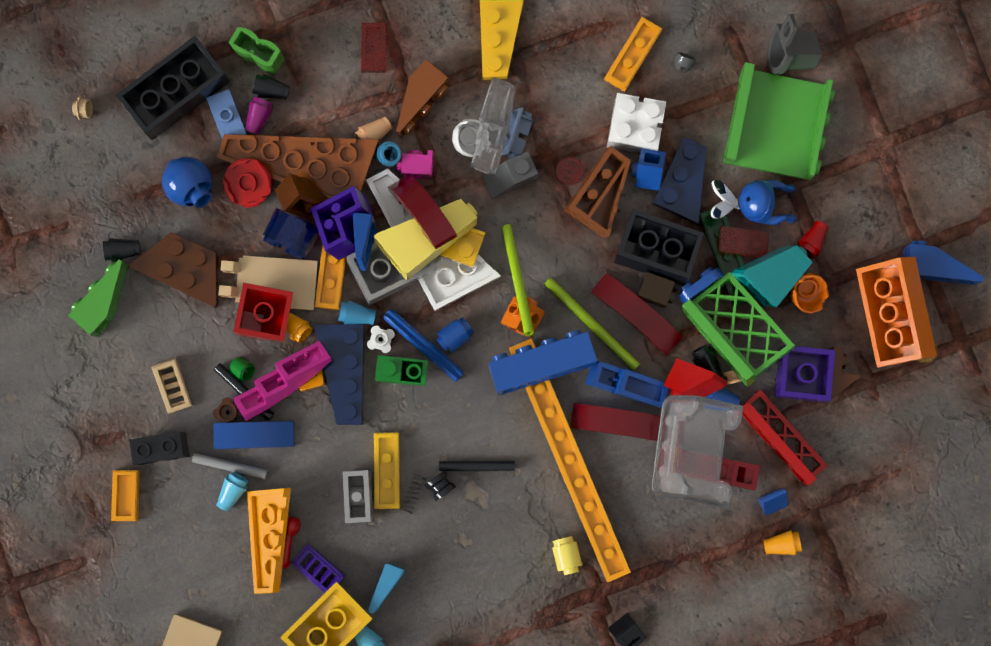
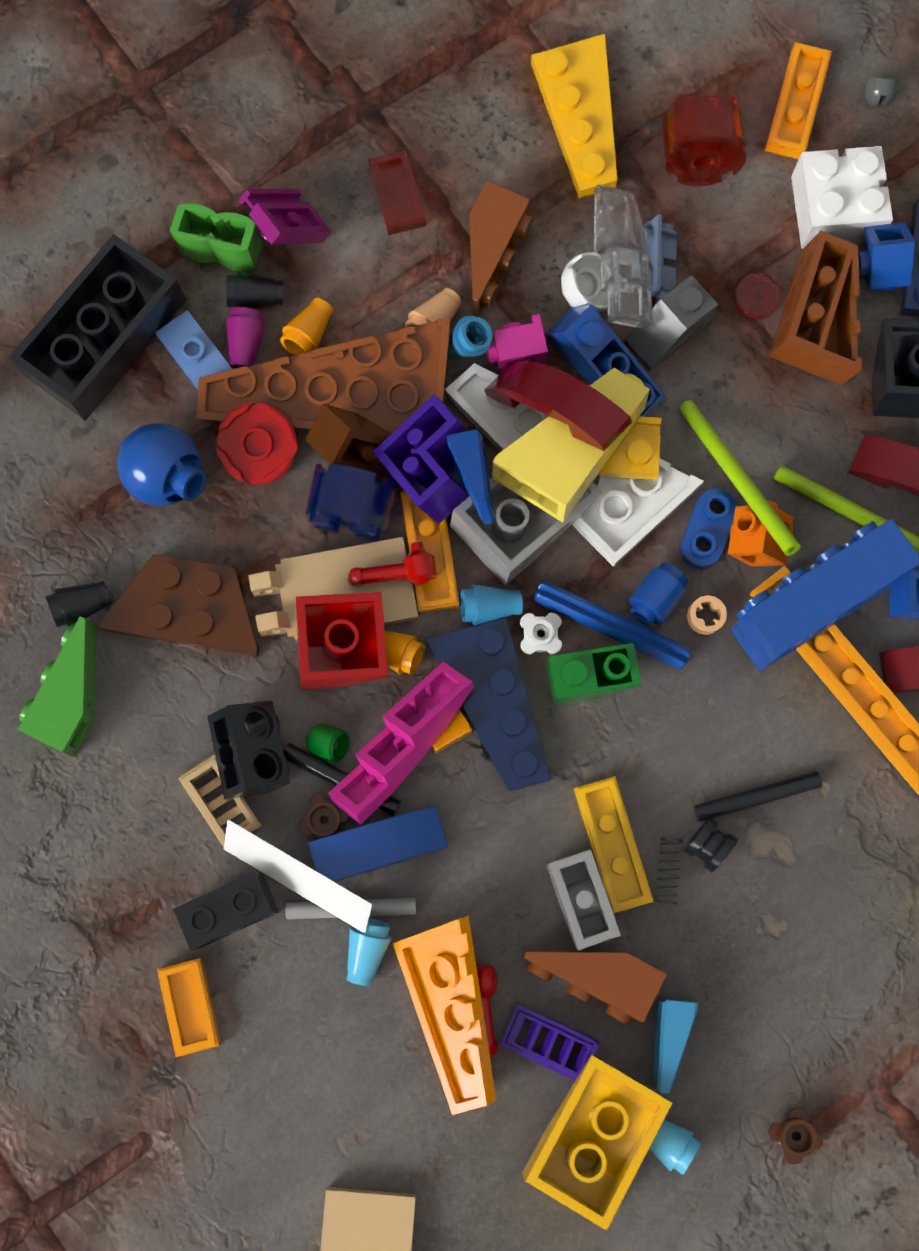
camera: 15 degrees left, 5 degrees down
none -> black brick [207,701,290,800]
none -> white sticker [224,819,372,933]
none -> magenta plate [238,189,331,245]
none -> light orange cone [280,298,334,355]
none -> red piece [348,542,437,587]
none -> dark orange slope [522,950,667,1025]
none -> blue slope [544,304,666,417]
none -> clear red brick [662,94,747,187]
none -> blue plate [680,488,737,570]
none -> light nougat bush [686,595,727,635]

